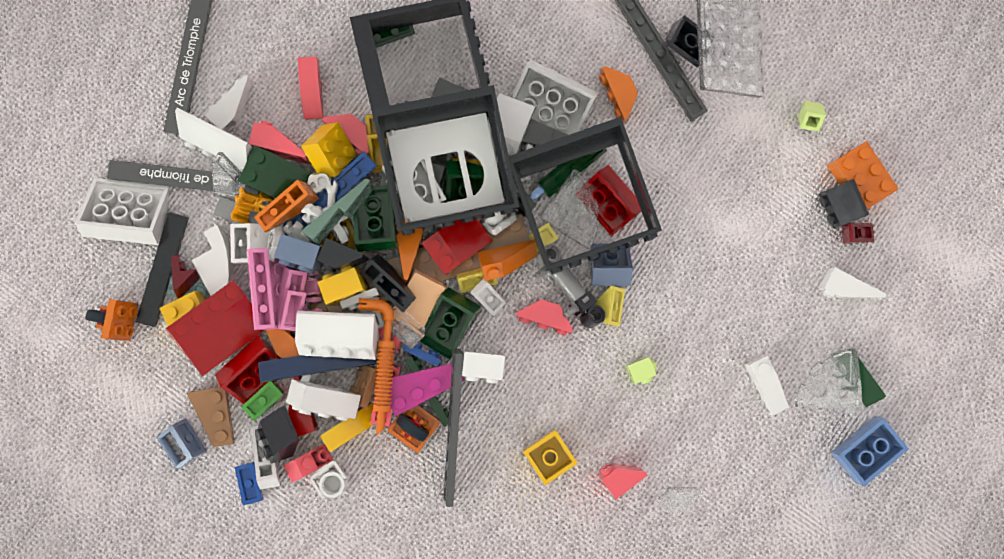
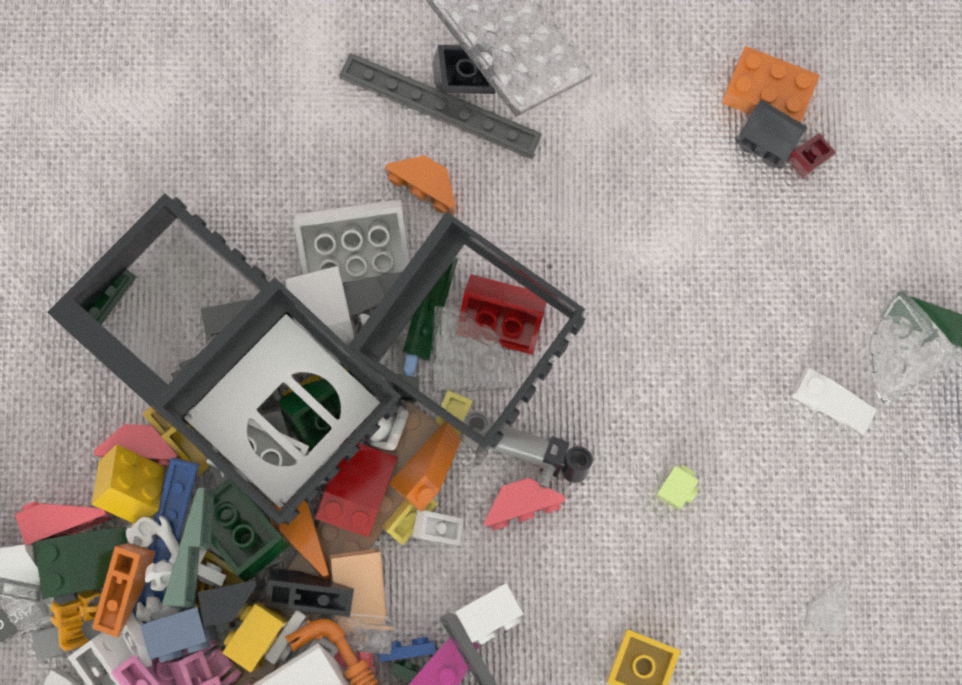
camera: 30 degrees left, 5 degrees down
coral slope [298,57,324,120] -> none
dark green slope [418,287,481,360] -> none
sand blue slope [591,244,633,286] -> none
light yellow slope [594,286,625,327] -> none
coral slope [597,463,648,499] -> none
yellowish green brick [798,100,826,132] -> none
white slope [818,267,887,299] -> none

